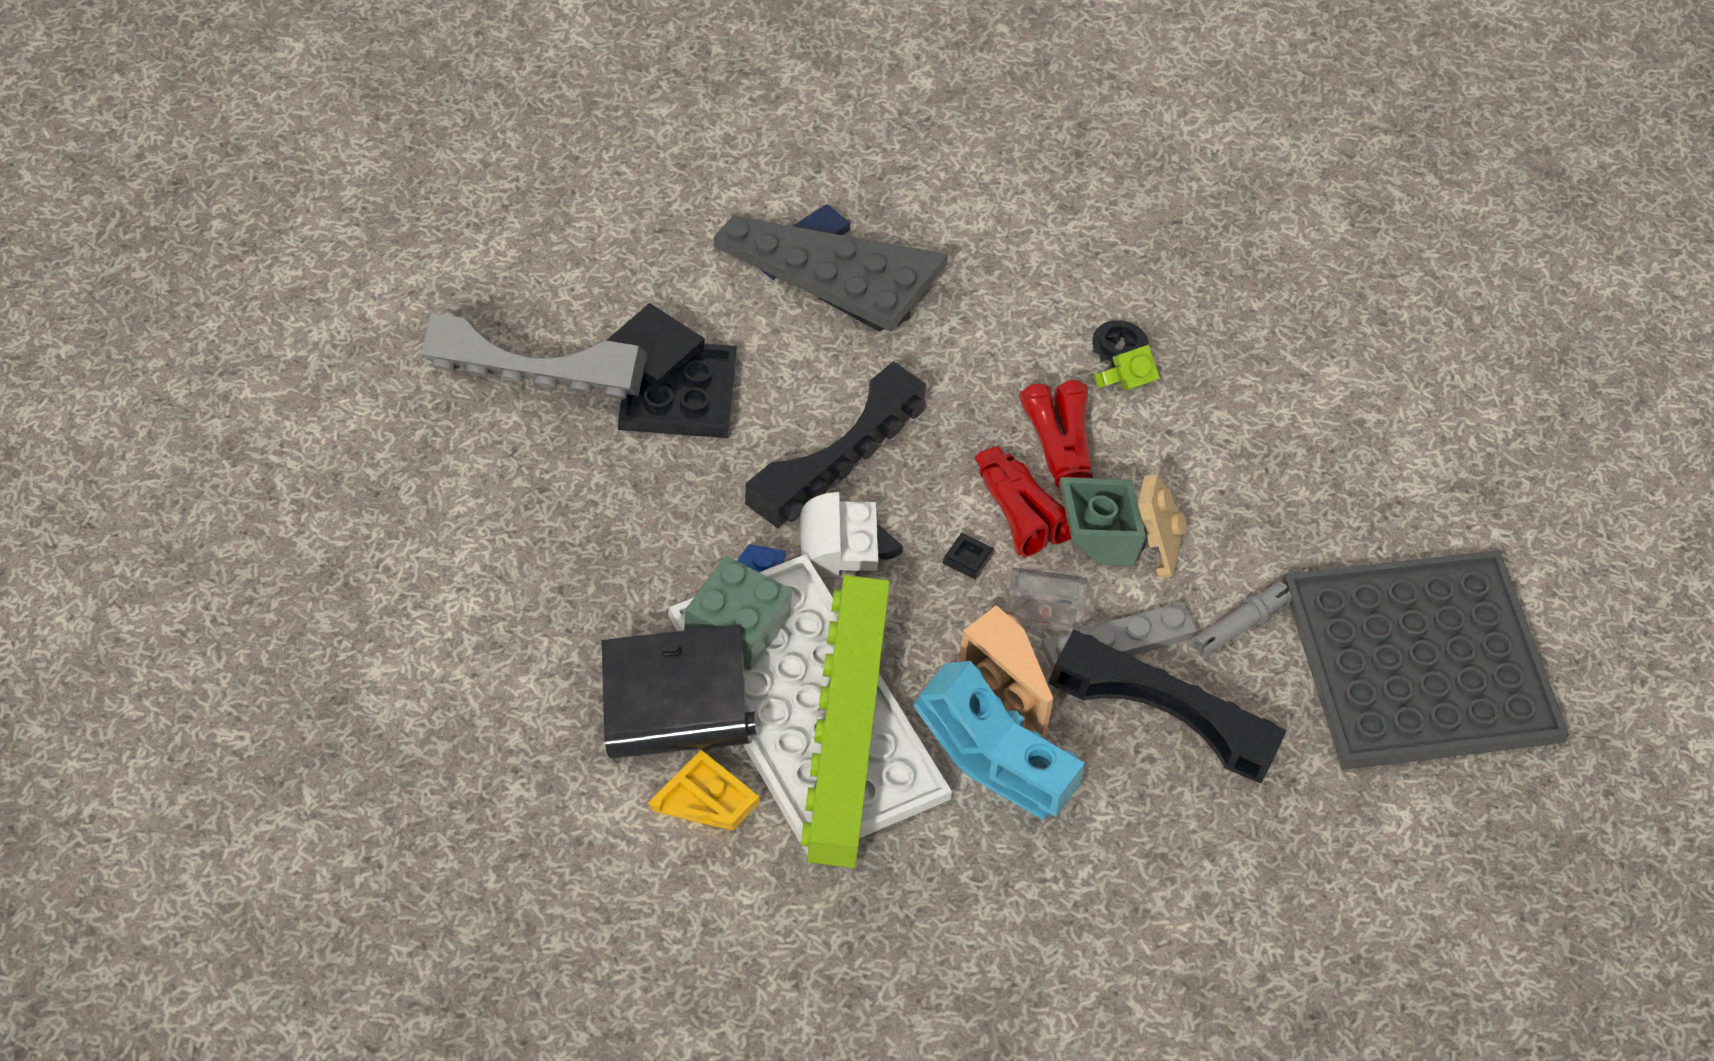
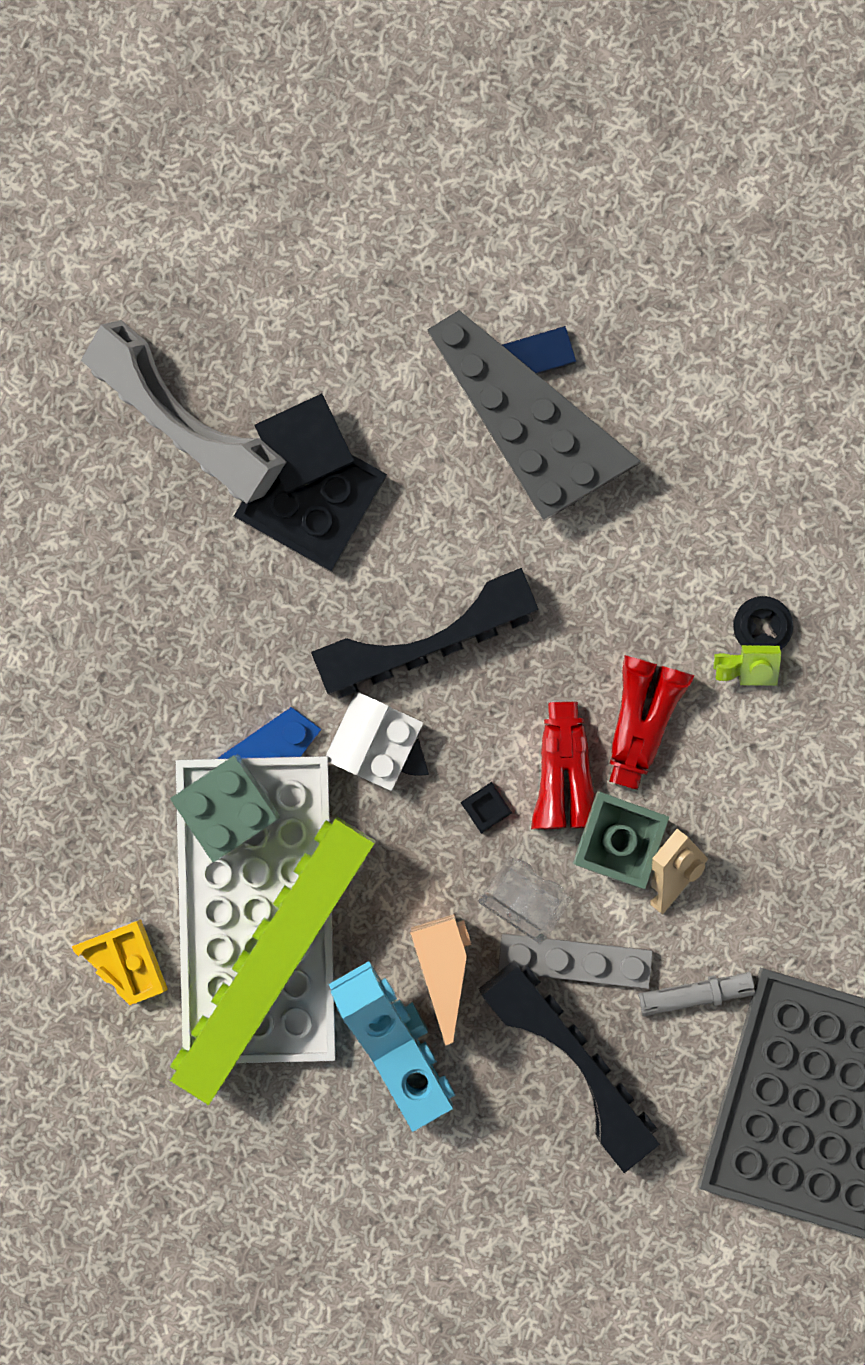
camera: 30 degrees right, 35 degrees up
black door [602,624,759,759] -> none

